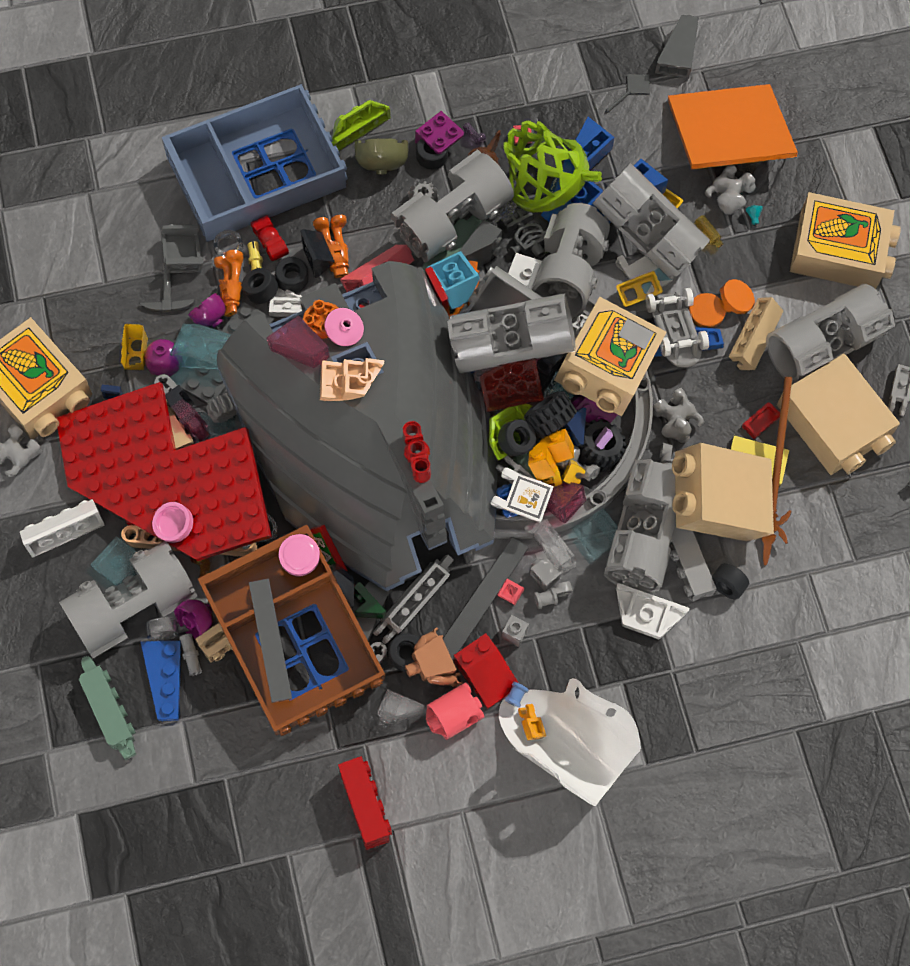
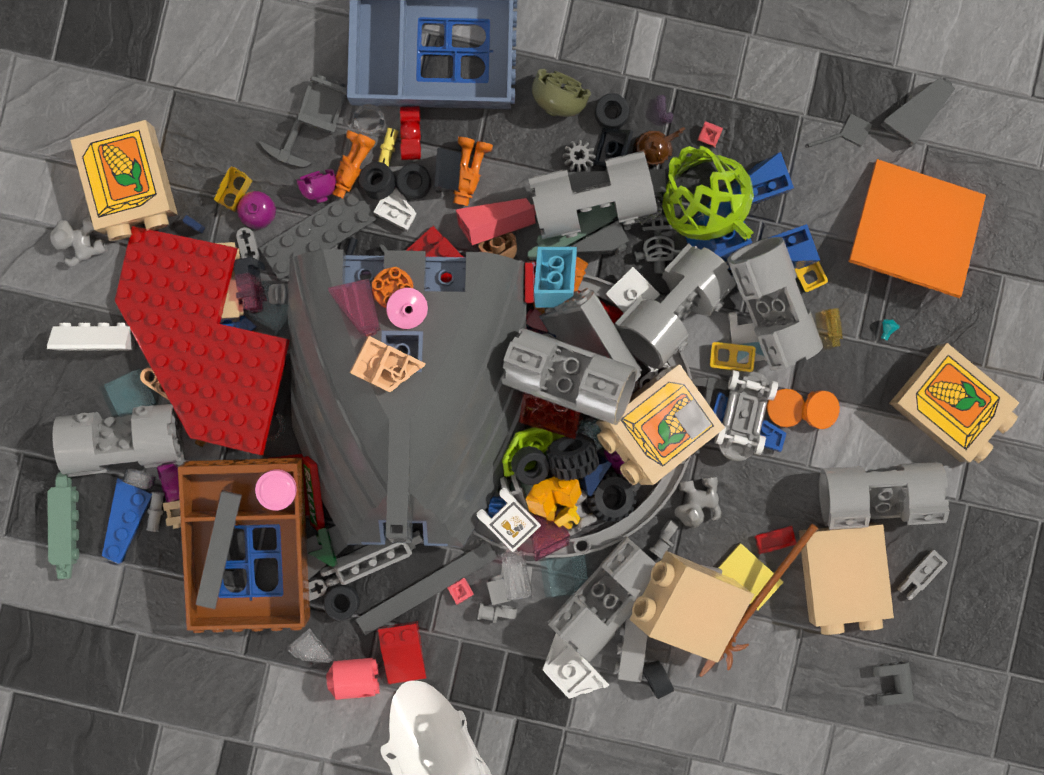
camera: 25 degrees right, 20 degrees up
bright pink piece [152,502,193,543] -> none
clear light blue slope [170,324,231,369] -> none
lime wedge [331,100,391,151] -> none
black slope [332,563,354,608] -> none
red brick [338,756,392,850] -> none
red piece [403,421,431,483] -> none
nougat torso [405,628,463,687] -> none
magenta bracket [415,111,464,154] -> none
light grey brick [501,615,529,647] -> none
medium blue bush [504,681,529,708] -> none
light orange plate [518,704,546,740] -> none
lavender tile [594,426,613,449] -> none
light grey animal [705,165,756,215] -> none
tan brick [729,297,783,370] -> none
none -> black slope [593,128,633,168]

